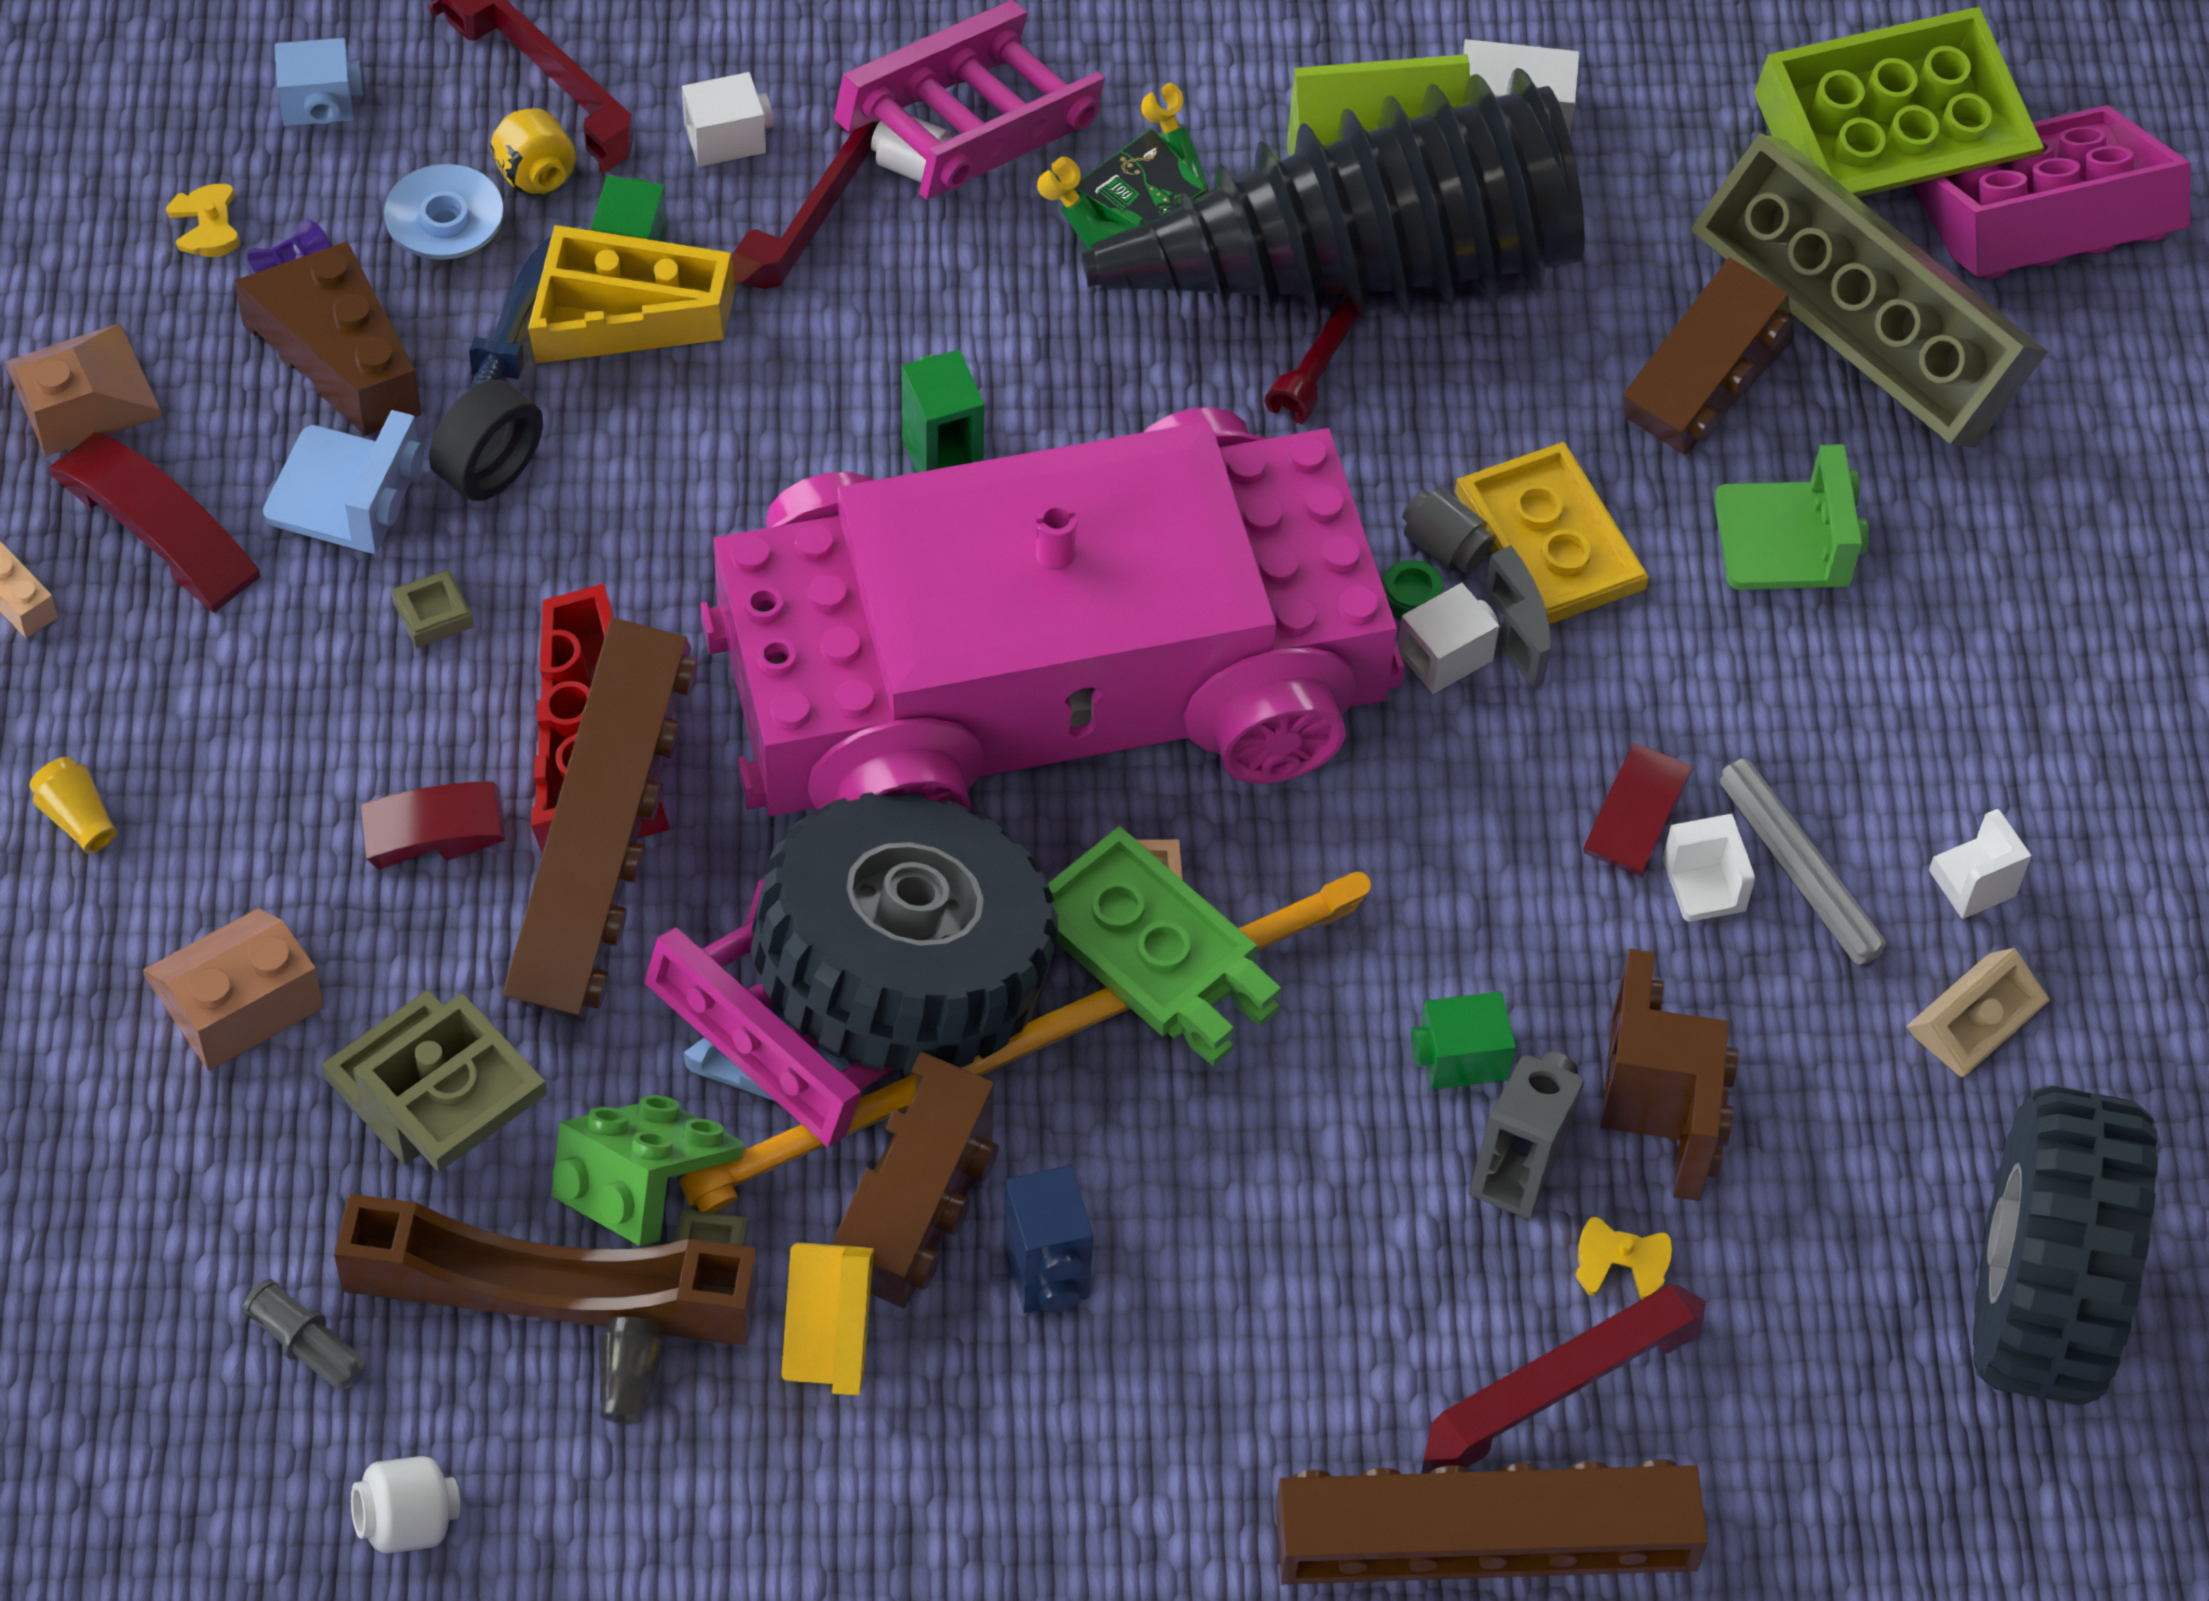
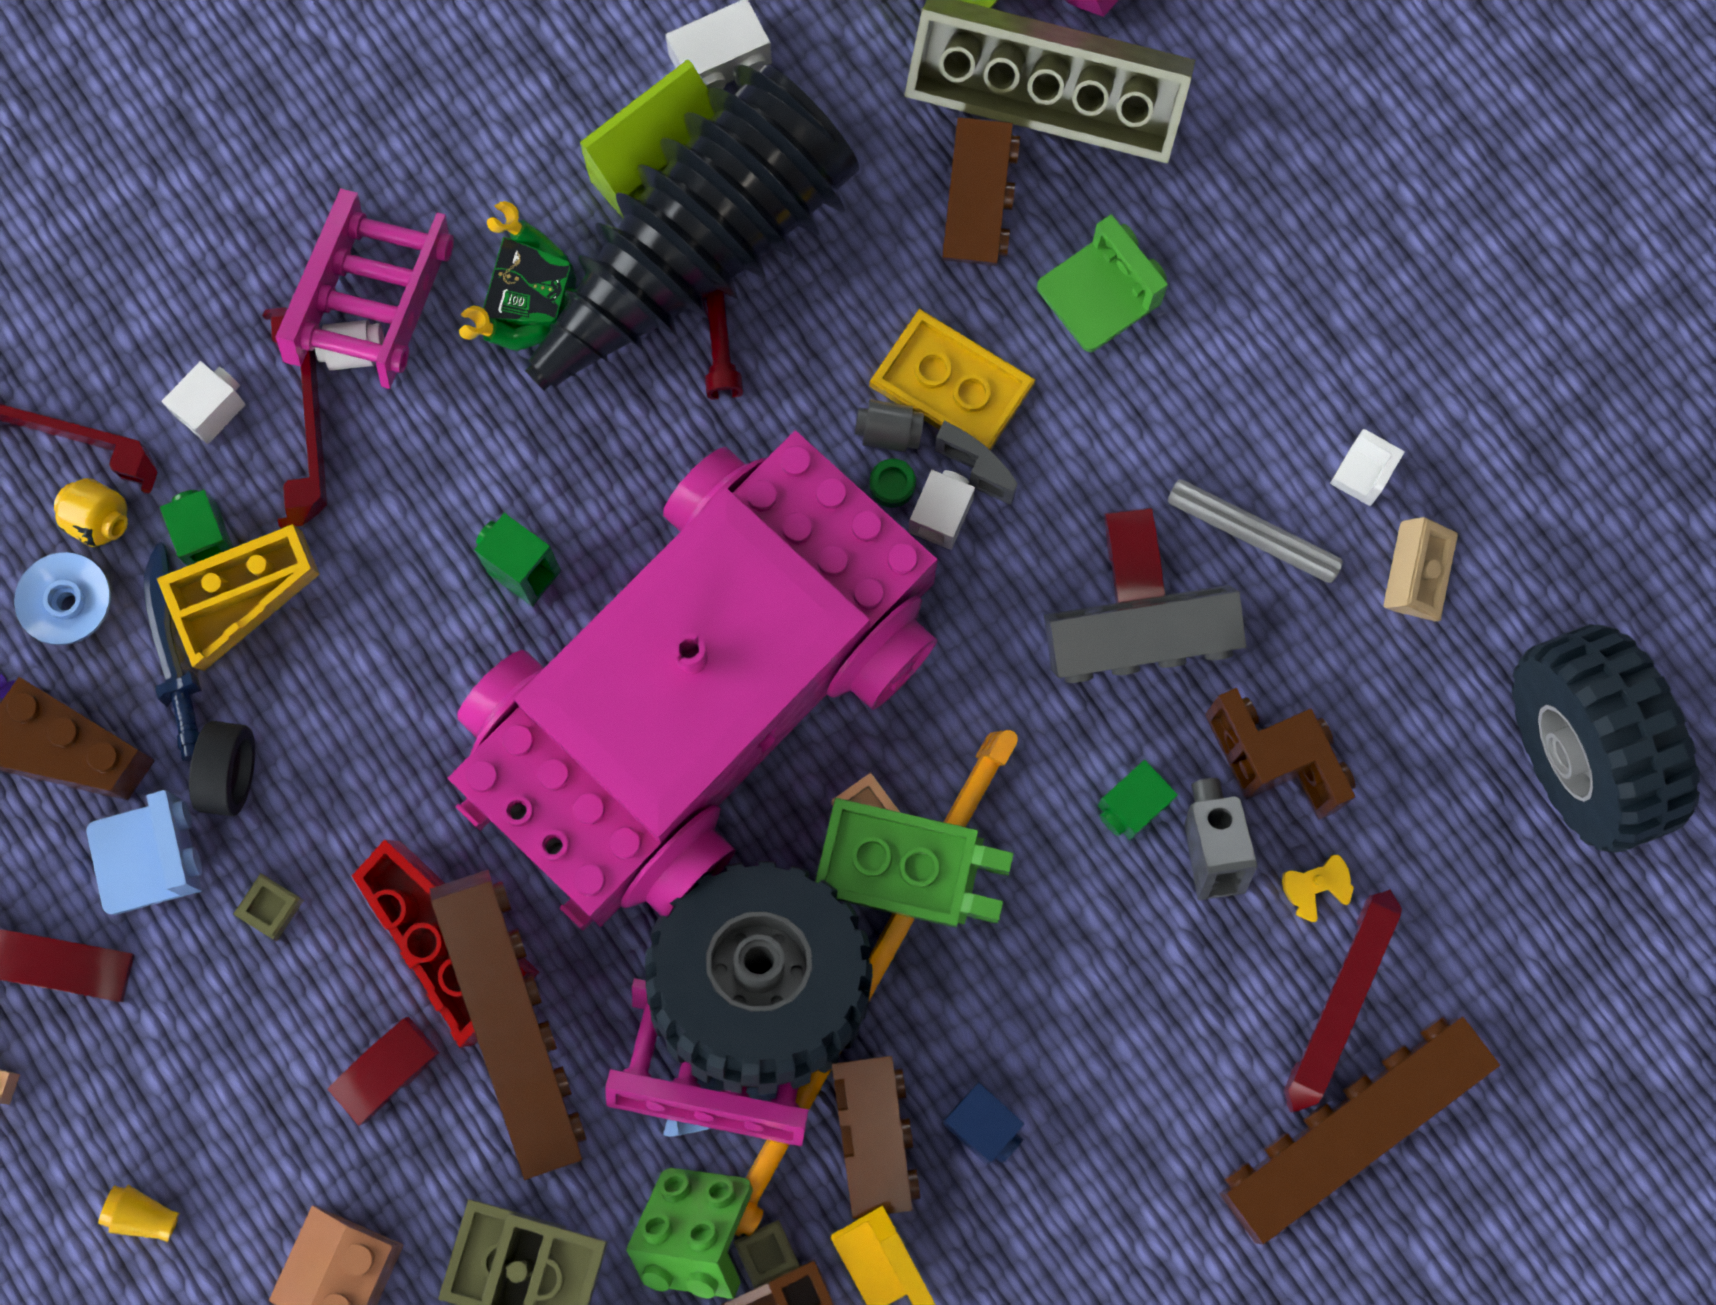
camera: 30 degrees left, 20 degrees up
white panel [1662,814,1755,922] -> none
none -> dark grey brick [1044,585,1247,683]

